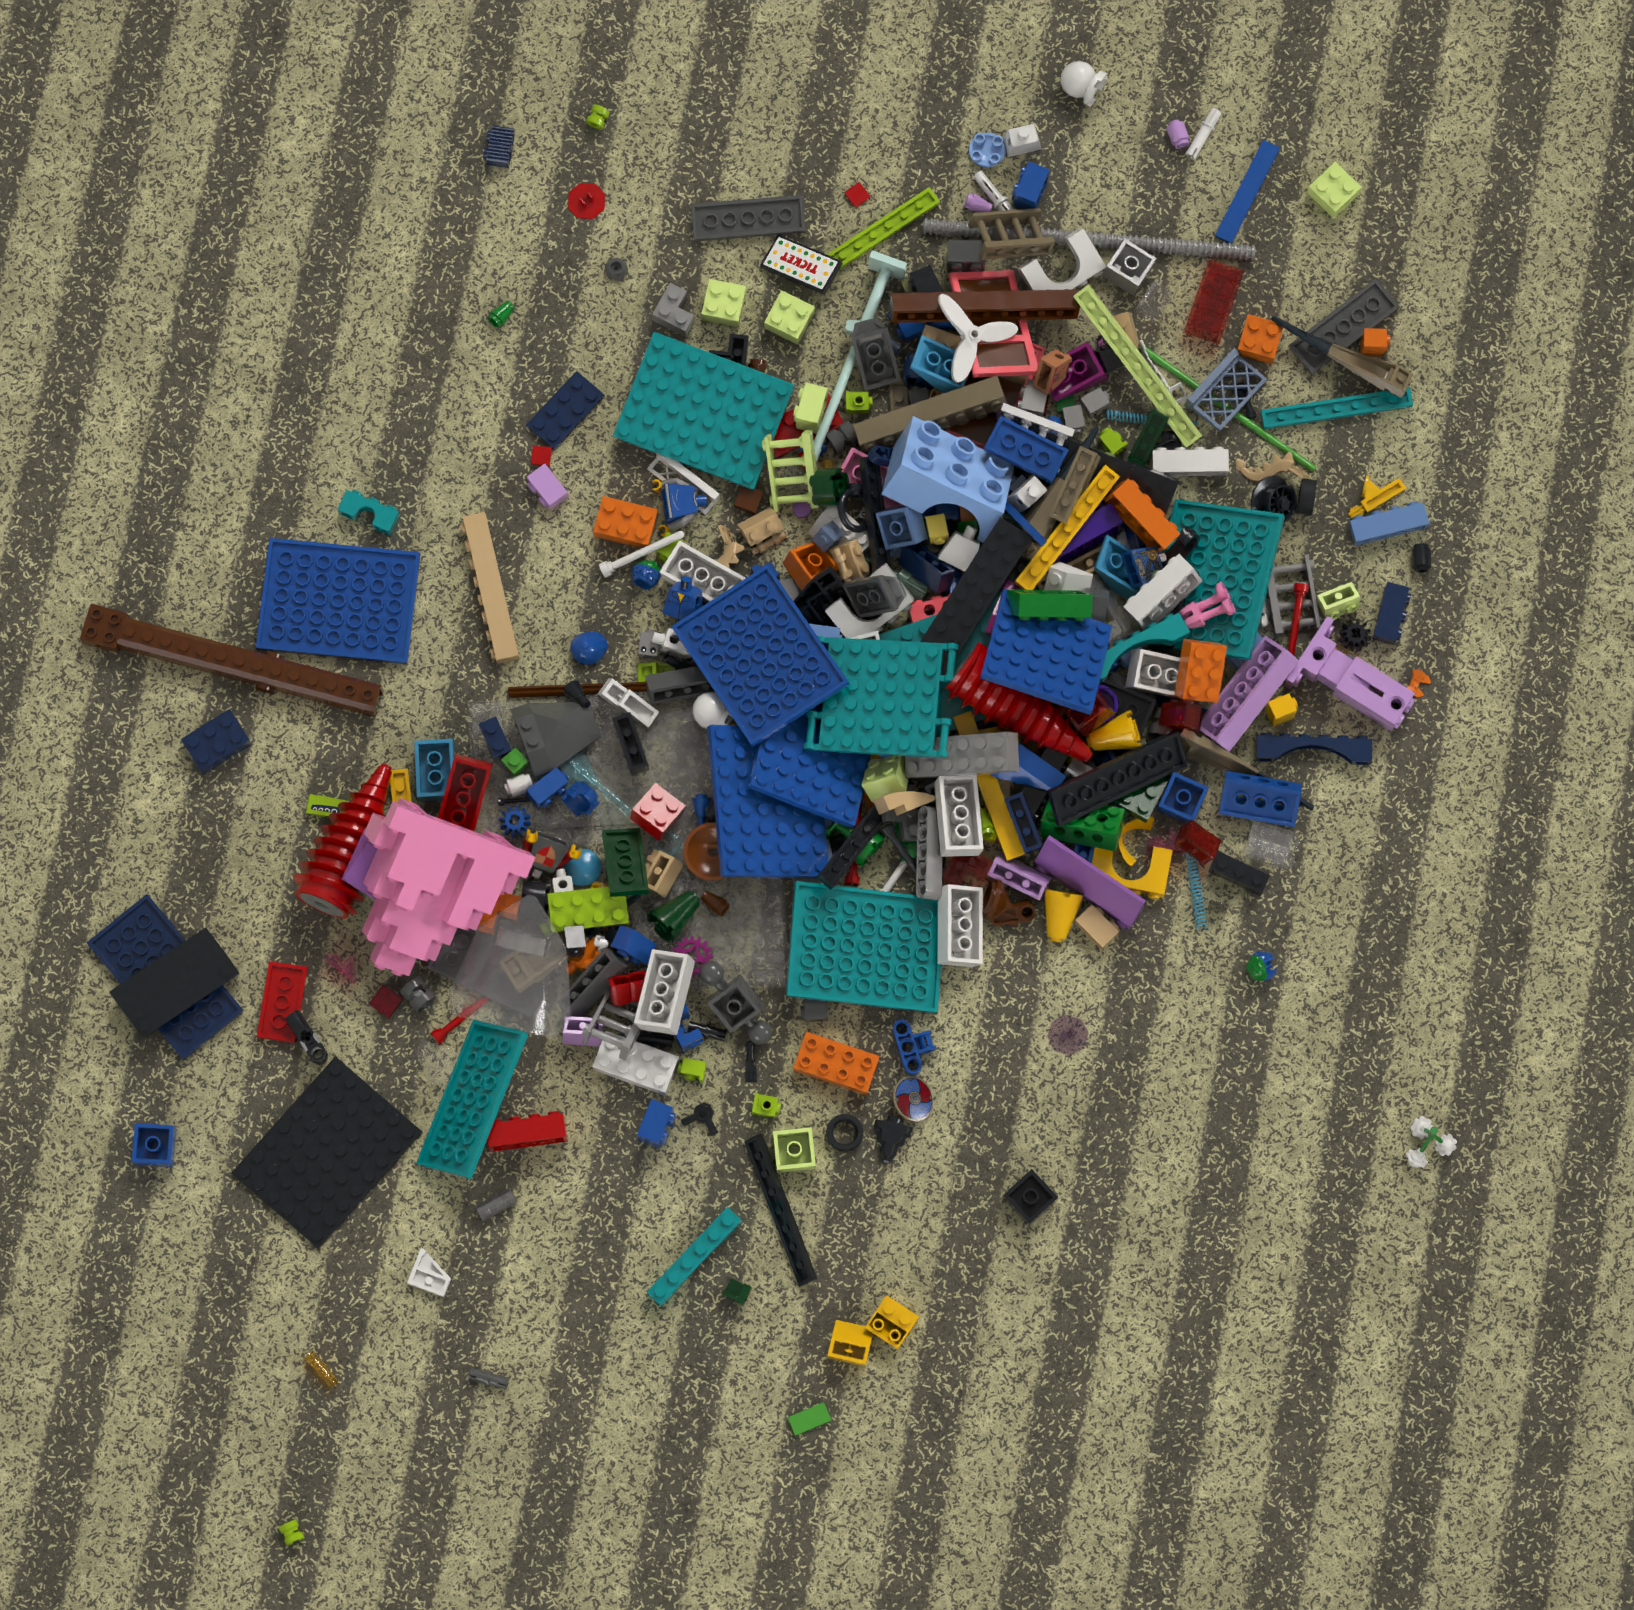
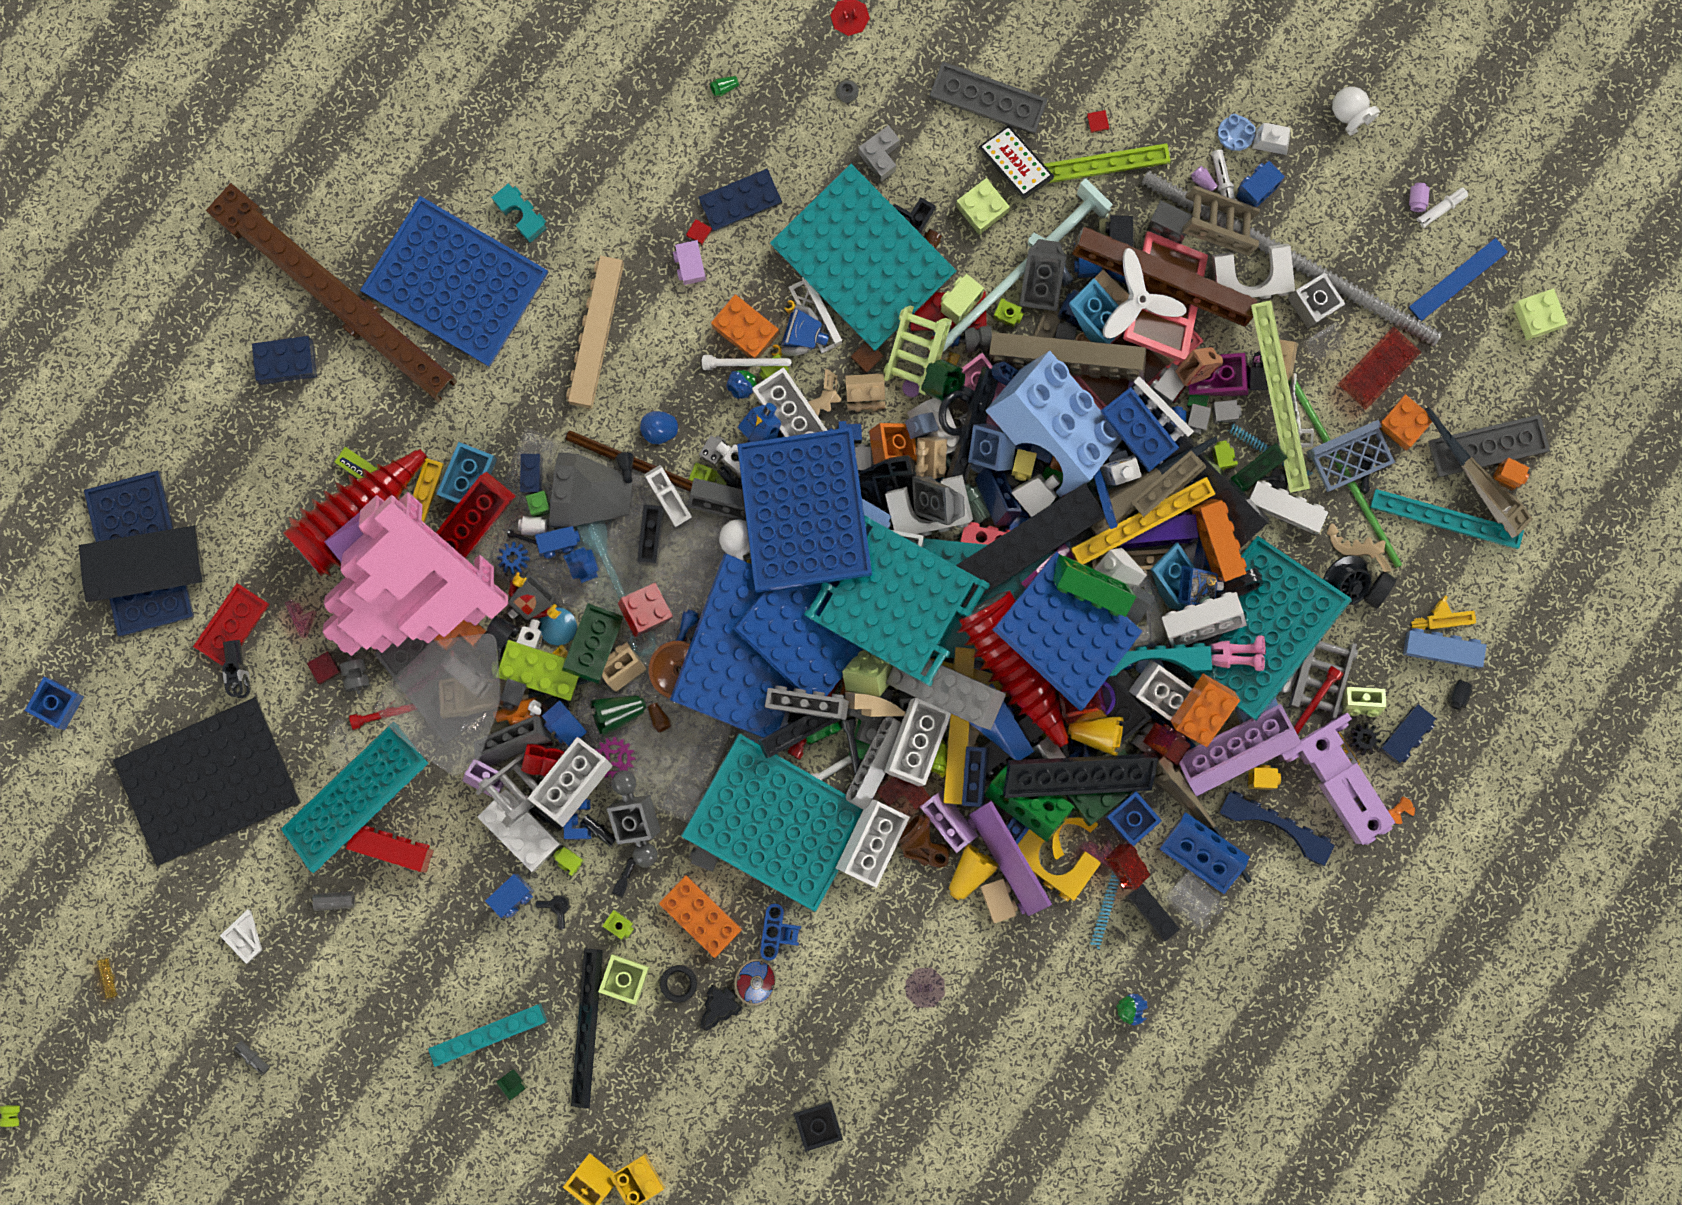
camera: 25 degrees right, 5 degrees up
yellowish green brick [702,279,747,328] -> none
none -> light grey brick [765,686,849,720]

